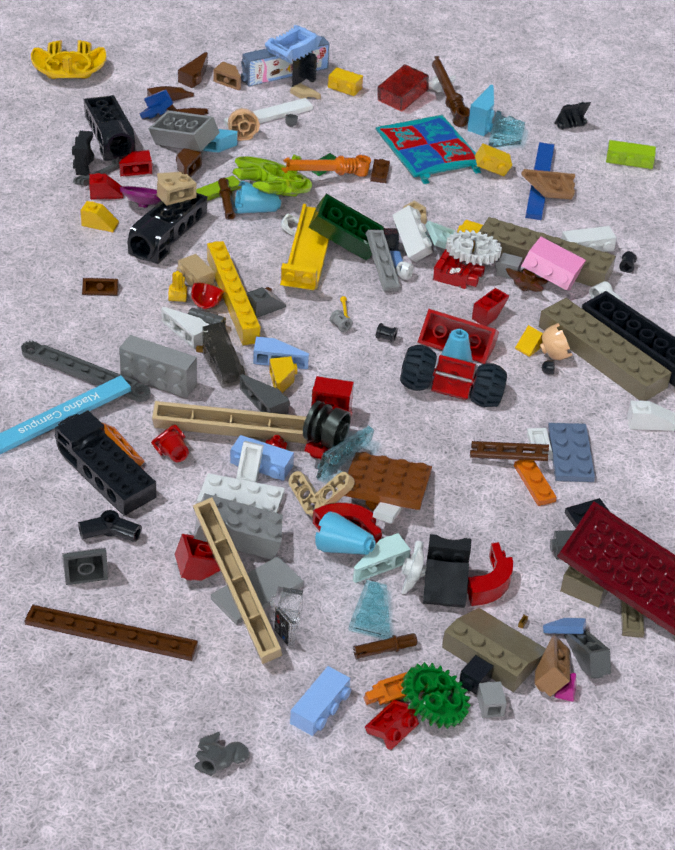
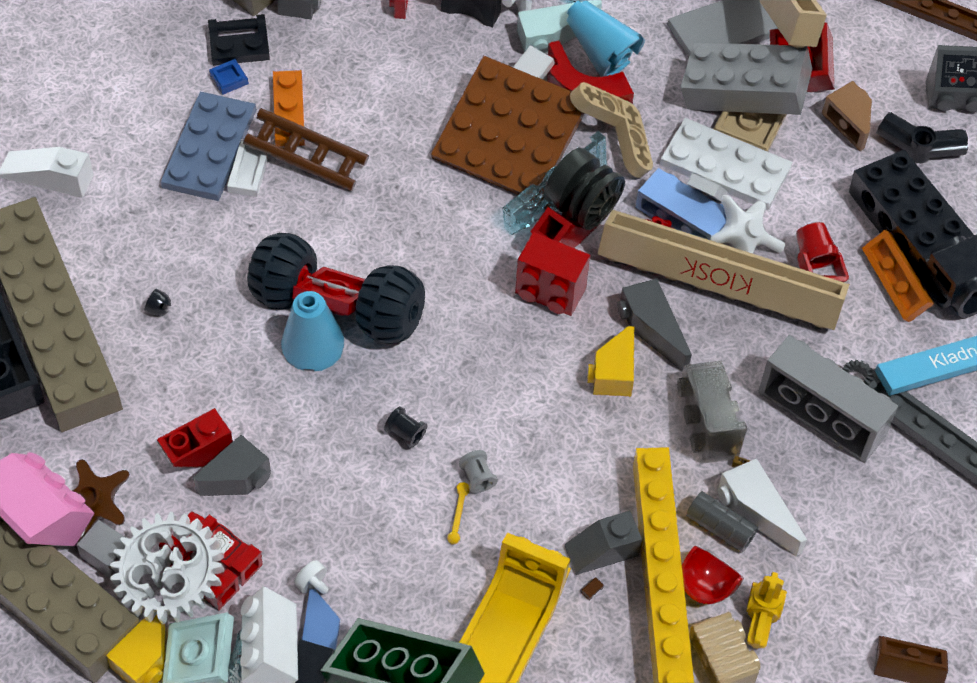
camera: 165 degrees left, 15 degrees up
light blue slope [253,337,309,369] -> none
light grey tile [366,230,401,291] -> none
red slope [417,309,499,364] -> none
yellow slope [515,325,543,357] -> none
light nougat cylinder [540,323,572,360] -> none
none -> dark grey slope [193,435,271,496]
none -> blue tile [209,59,249,95]
none -> white animal [710,195,785,254]
none -> medium nougat slope [822,81,872,151]

